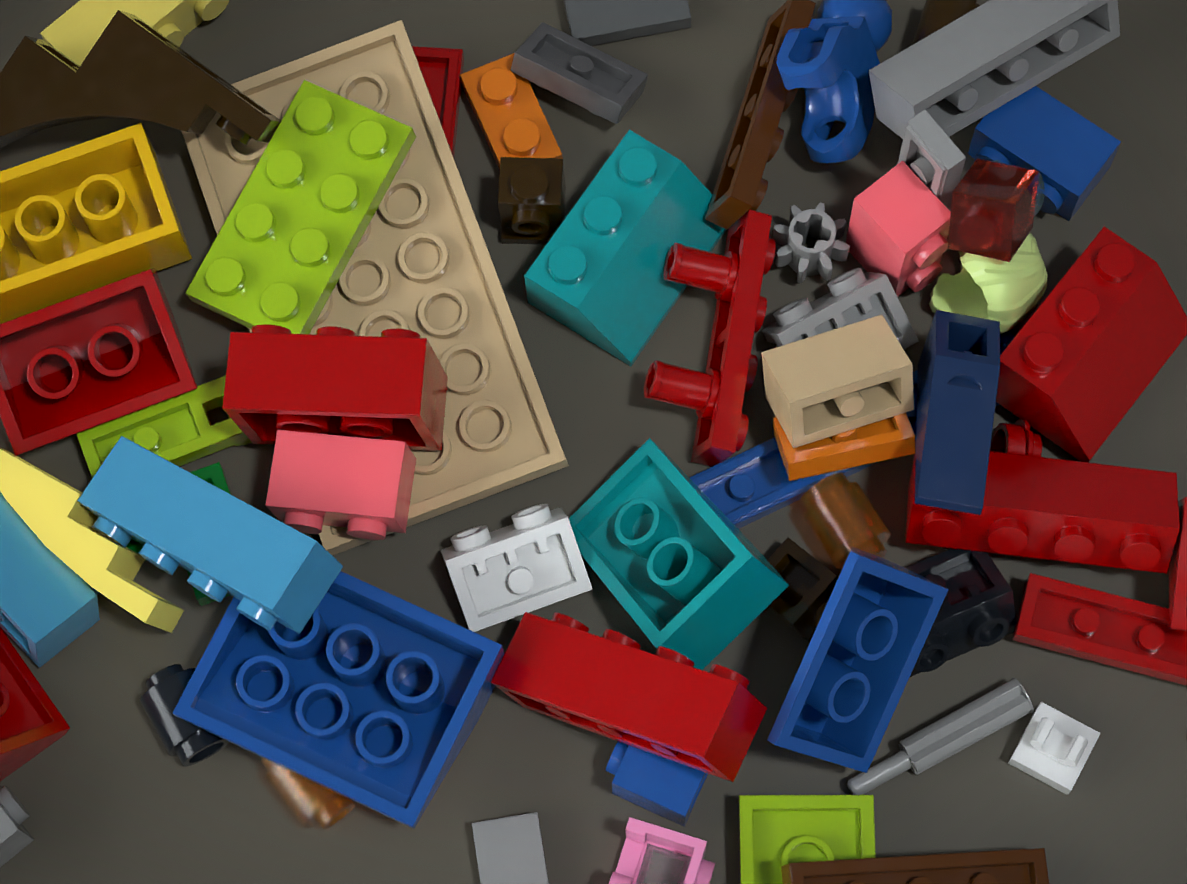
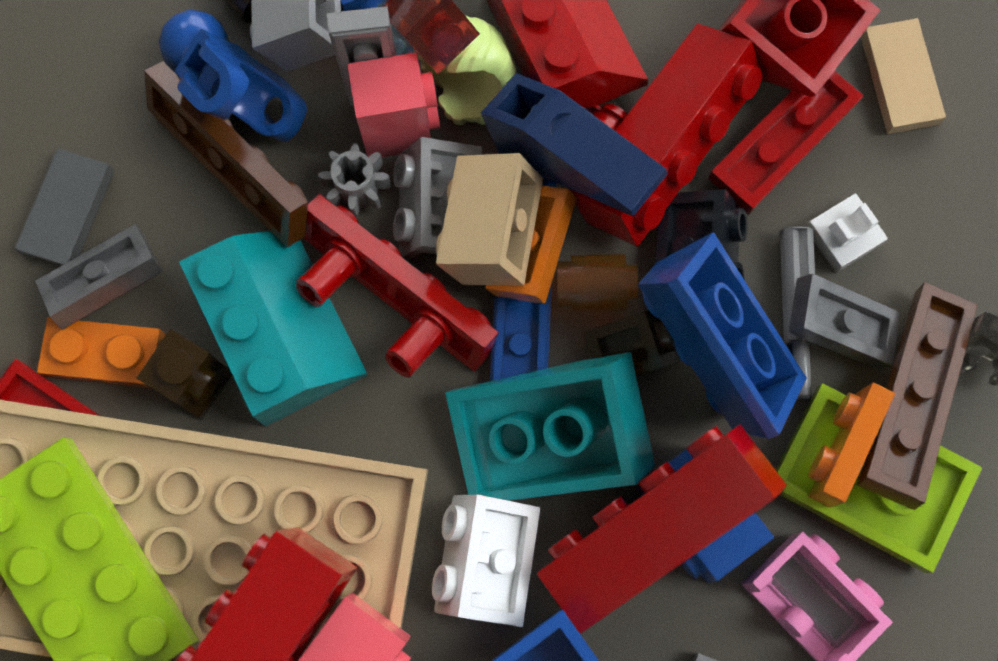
camera: 65 degrees left, 5 degrees up
none -> flat silver plate [788,273,900,369]
none -> orange plate [808,382,896,507]

